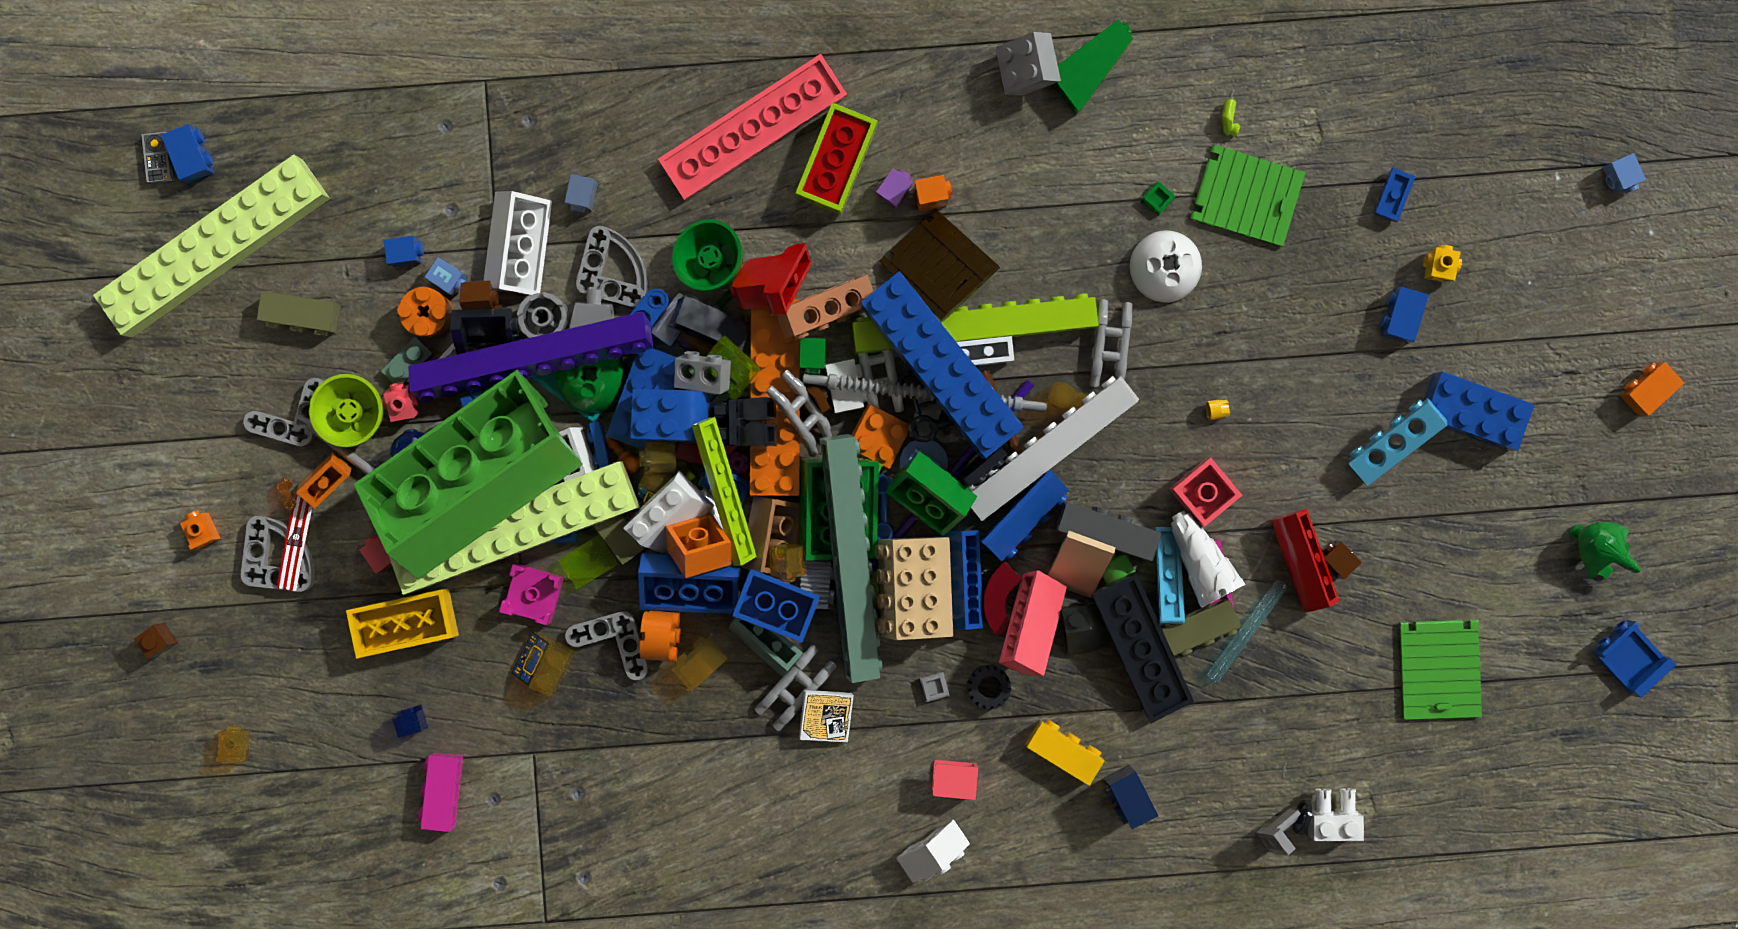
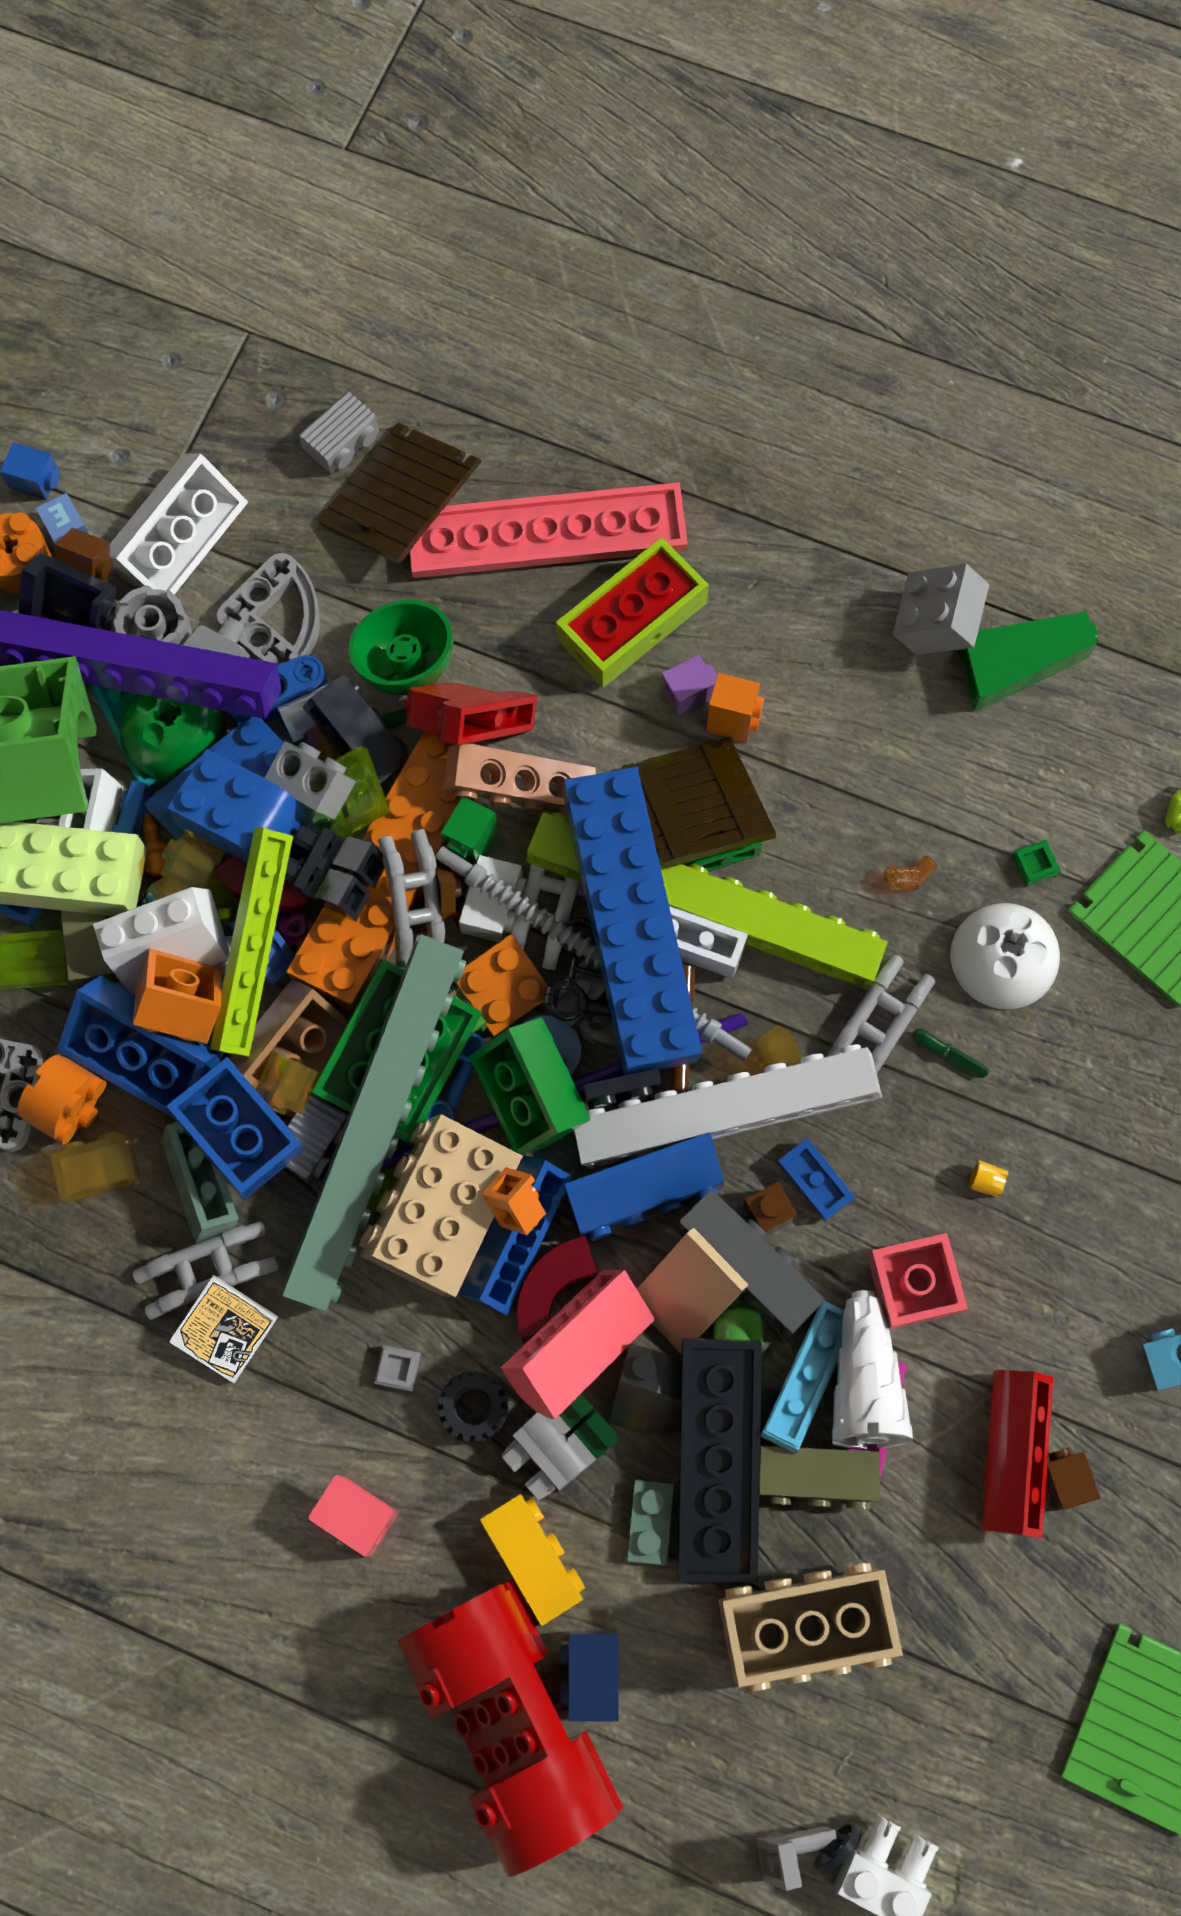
camera: 25 degrees right, 15 degrees down
sand blue brick [565,174,598,213] -> none
white brick [896,820,970,883] -> none
clear light blue axle [1207,580,1287,683] -> none
none -> light grey brick [299,391,379,474]
none -> dark brown door [317,422,482,564]
none -> red cylinder [397,1579,624,1877]
none -> orange brick [482,1167,546,1235]
none -> light grey hips [501,1394,620,1501]
none -> sand green plate [627,1480,674,1565]
none -> tan brick [718,1562,903,1692]
none -> reddish brown brick [743,1181,797,1237]
none -> blue plate [777,1138,855,1222]
none -> clear orange arm [883,855,938,891]
none -> dark green piece [912,1029,990,1078]

